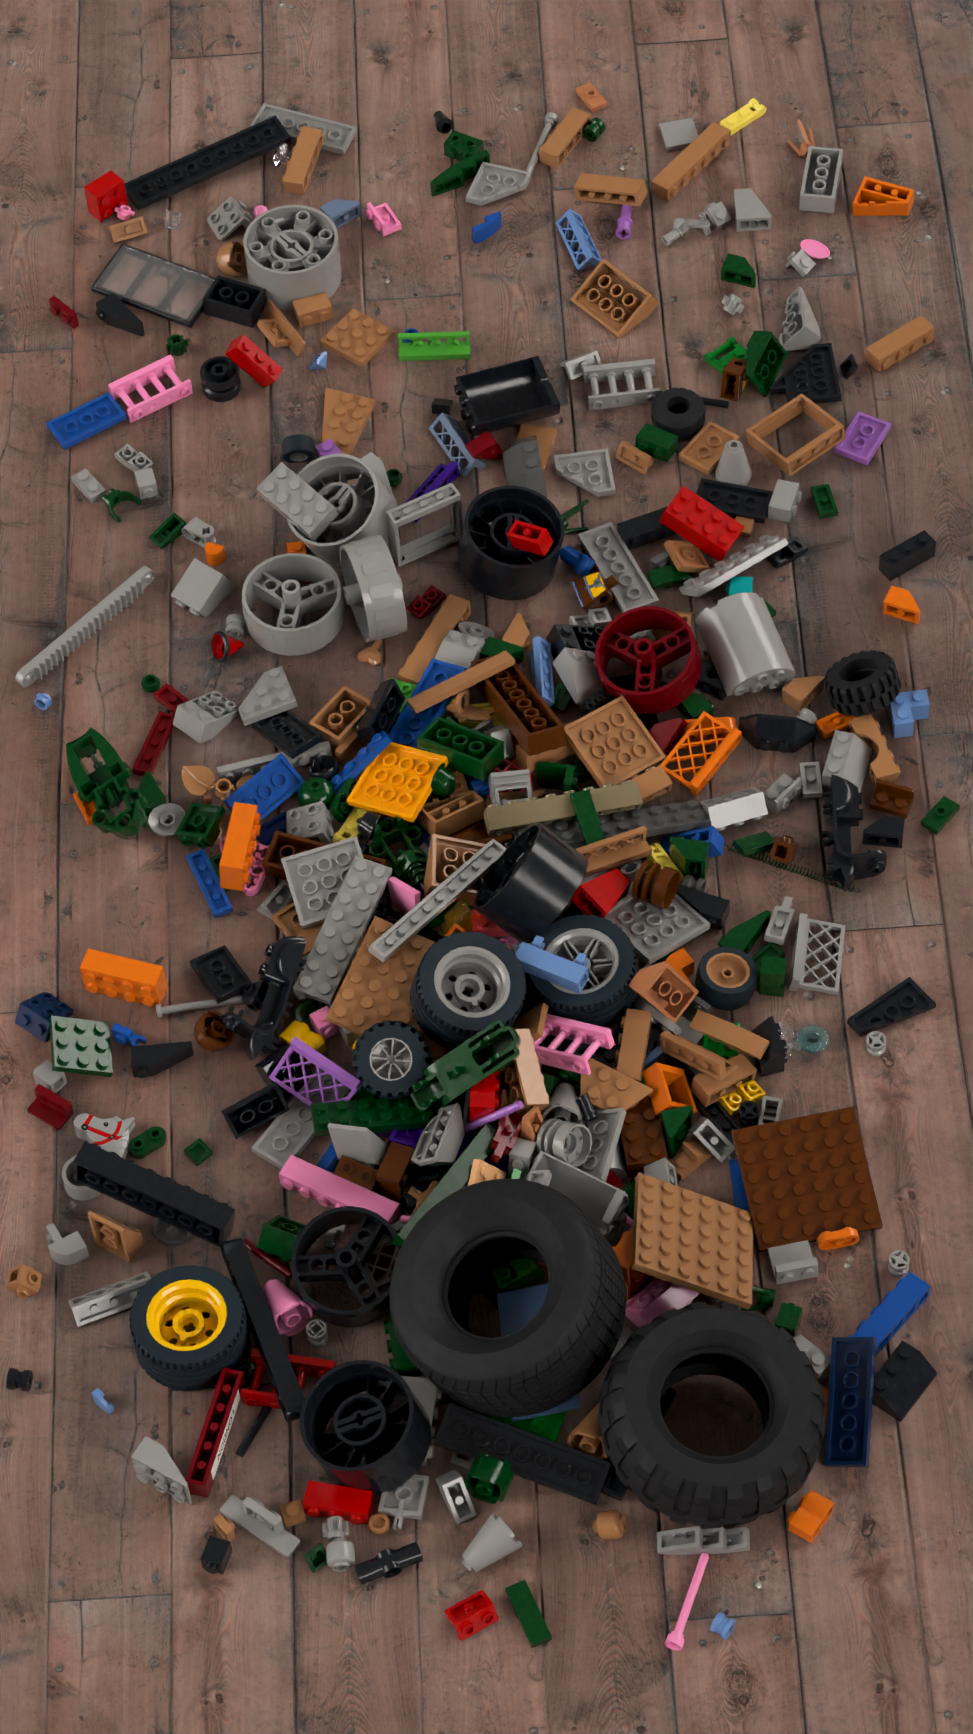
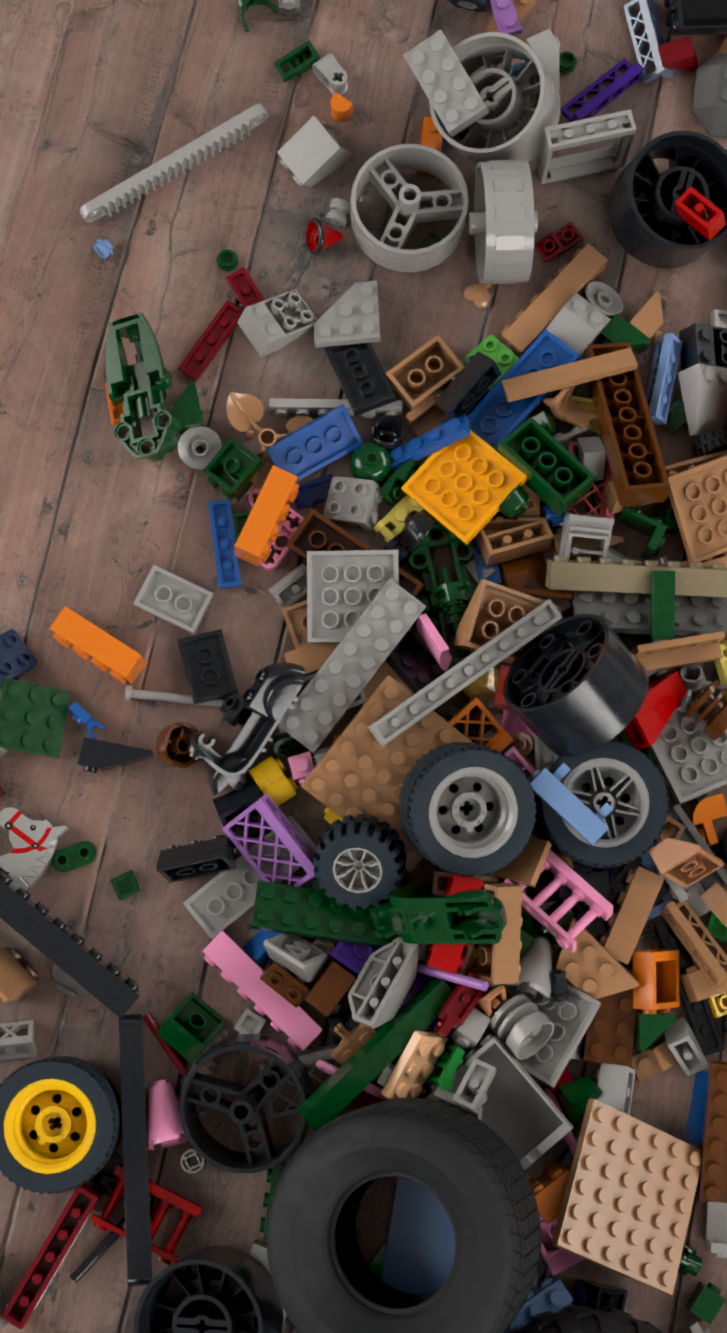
camera: 10 degrees right, 25 degrees up
none -> light grey plate [133,565,214,635]

